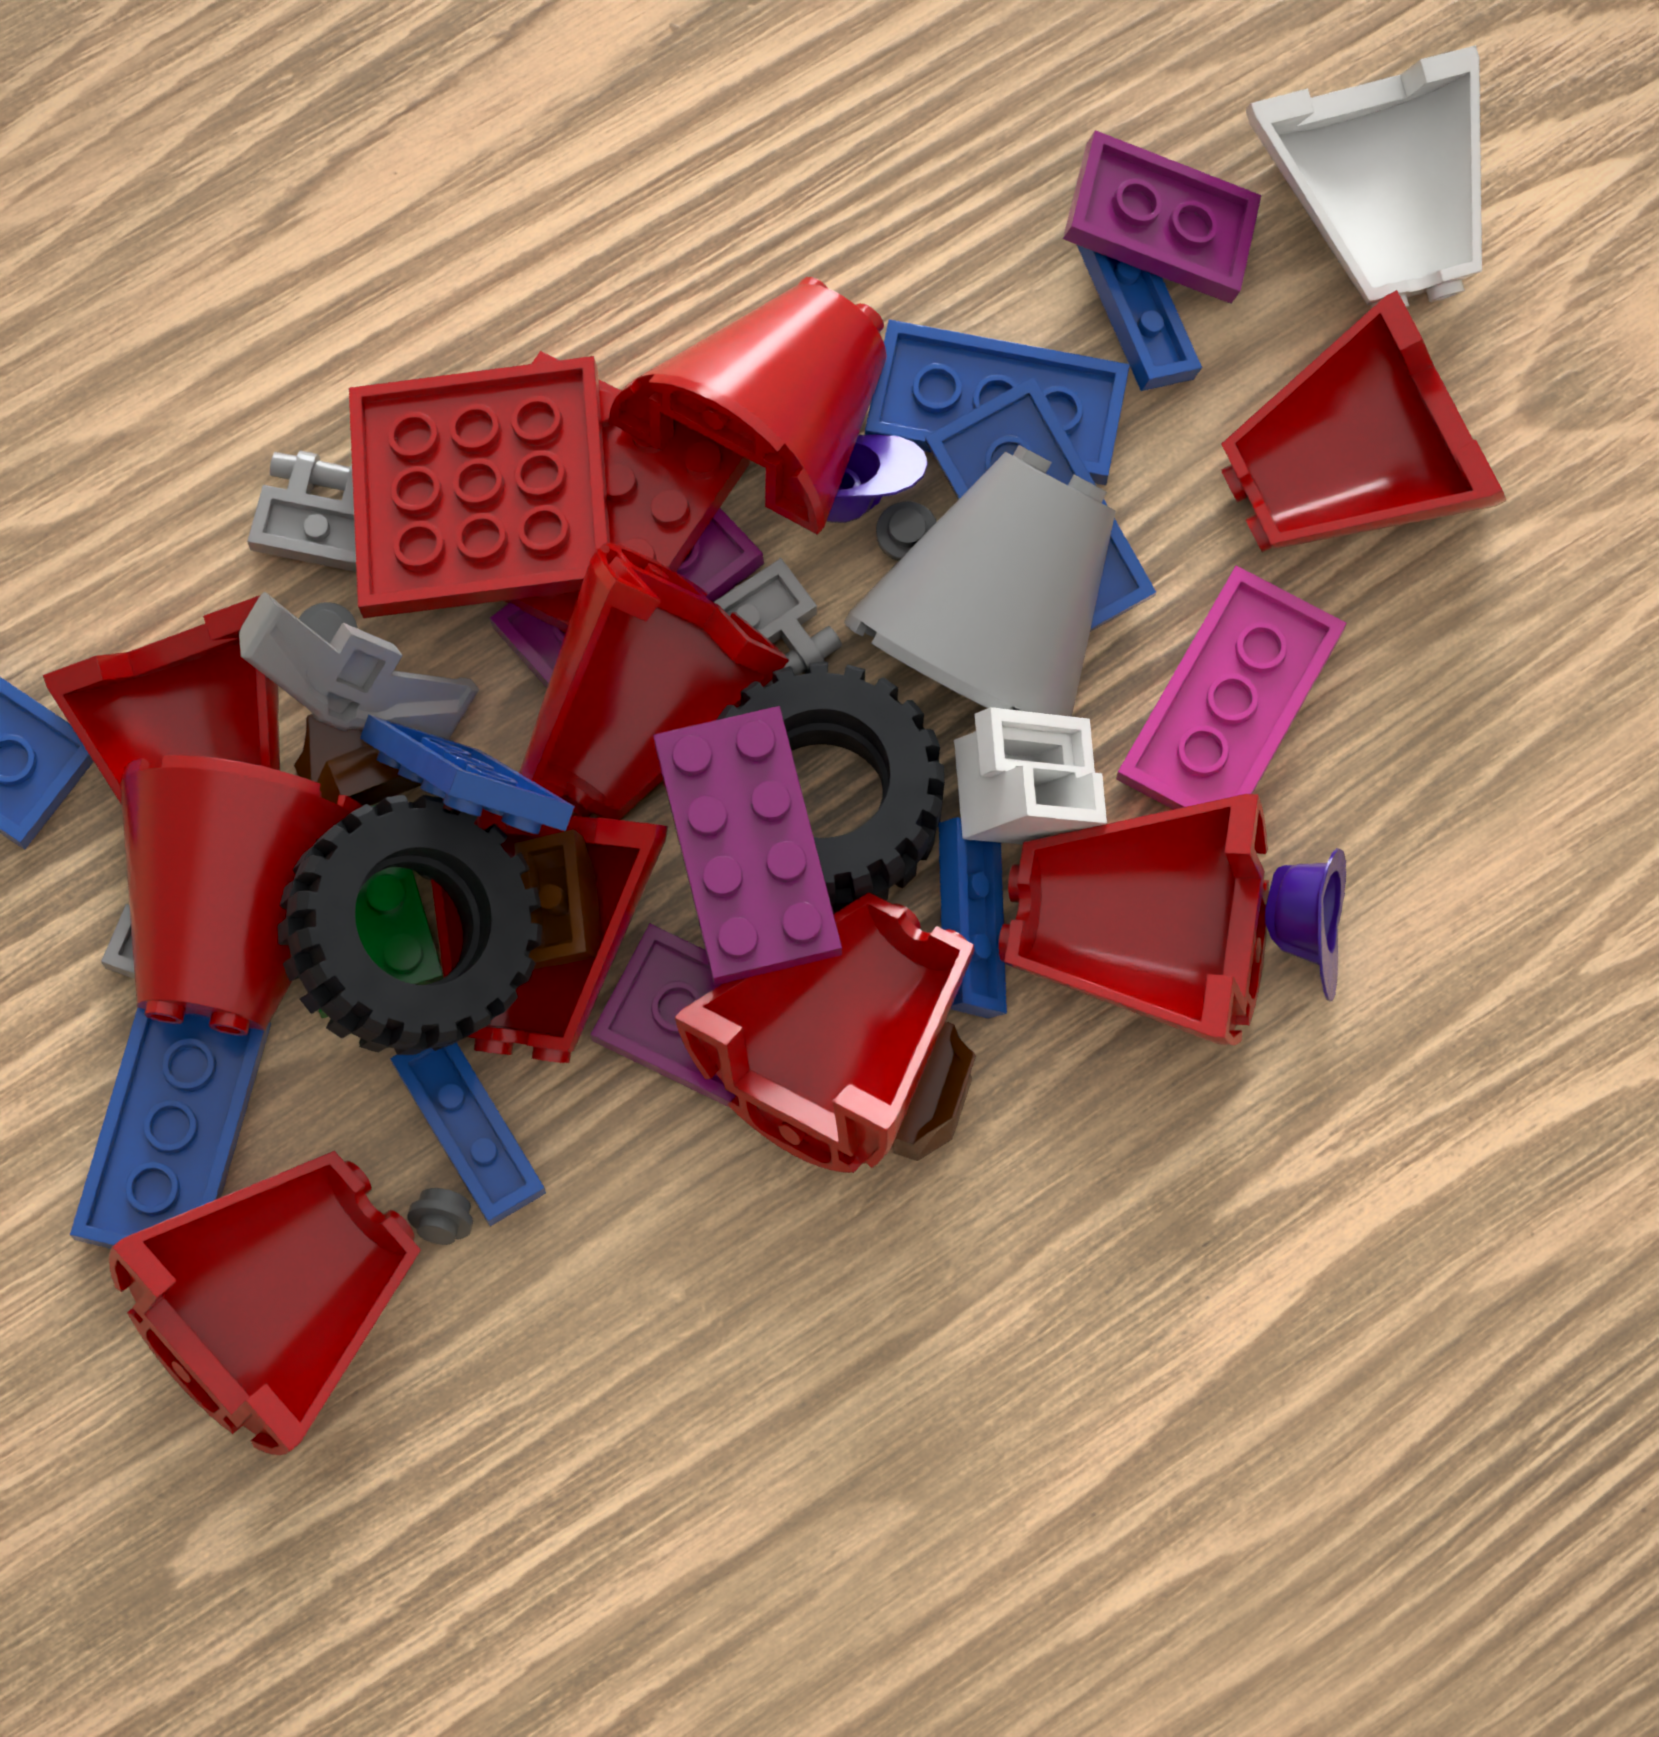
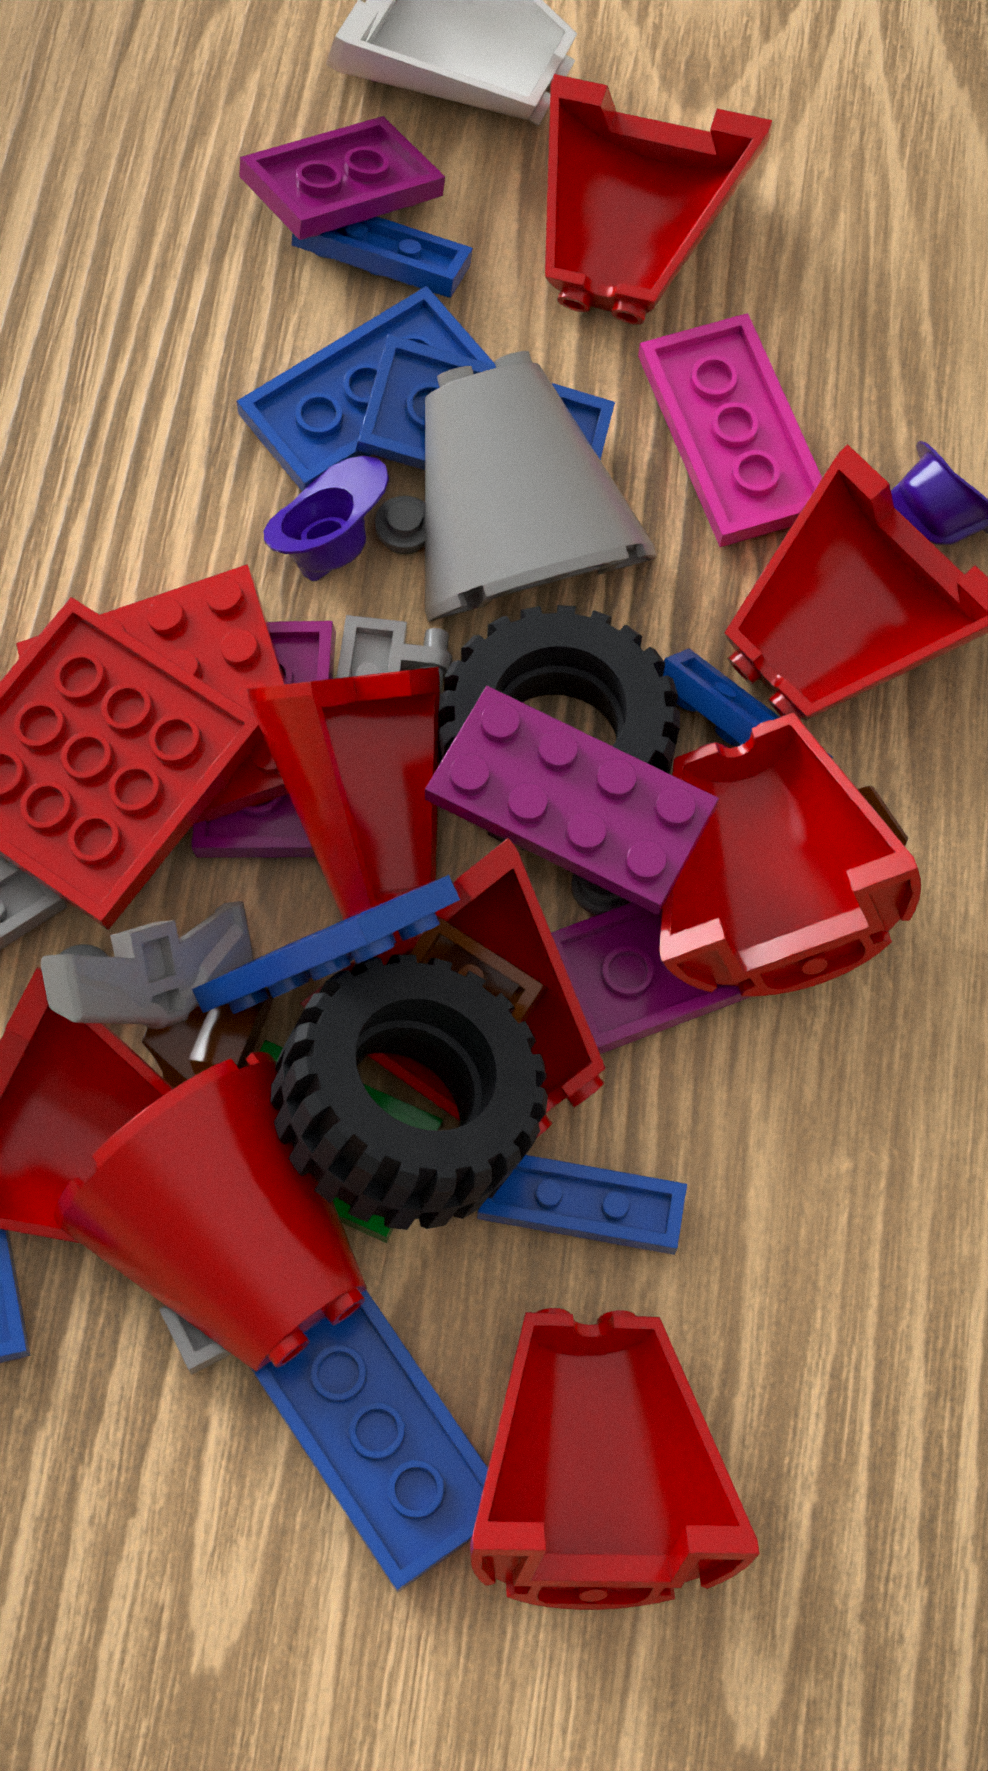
camera: 50 degrees left, 5 degrees down
dark grey plate [407,1188,474,1245] -> none
red cone [609,277,887,535] -> none
white plate [954,707,1107,845] -> none

